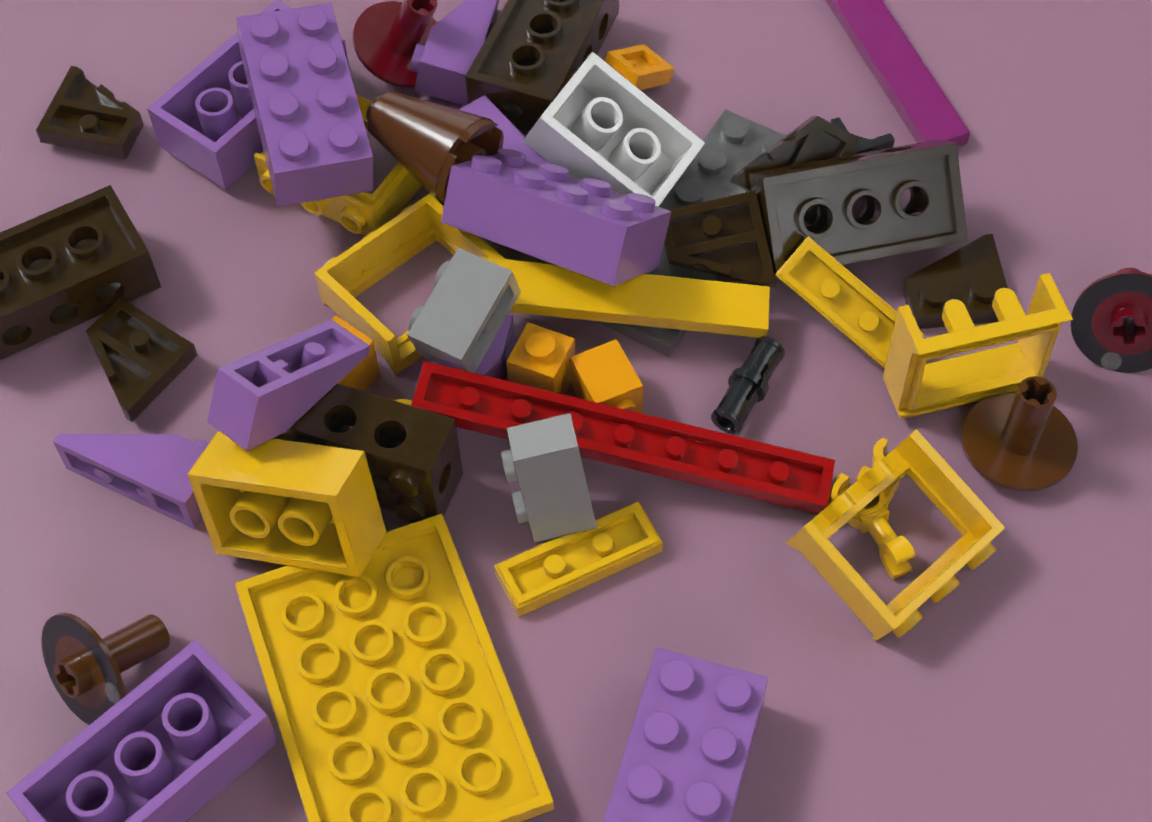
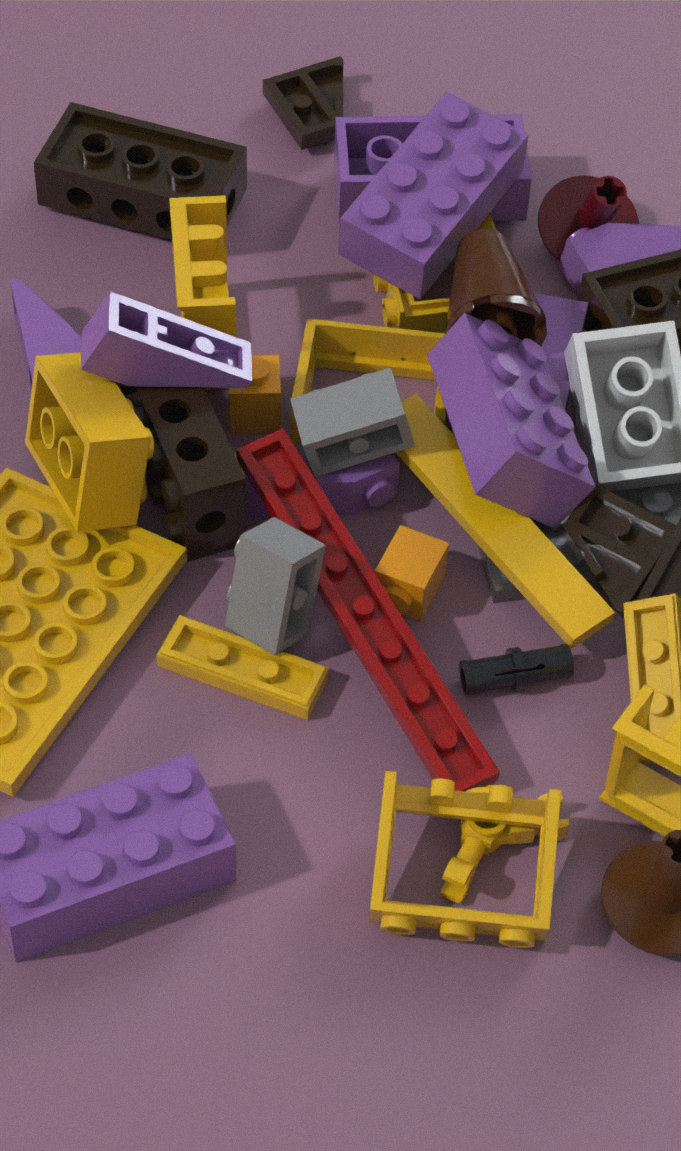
camera: 45 degrees right, 5 degrees down
dark brown wing [86,298,198,422] -> none
light orange brick [506,322,575,394] -> none
none -> yellow window [169,195,236,390]

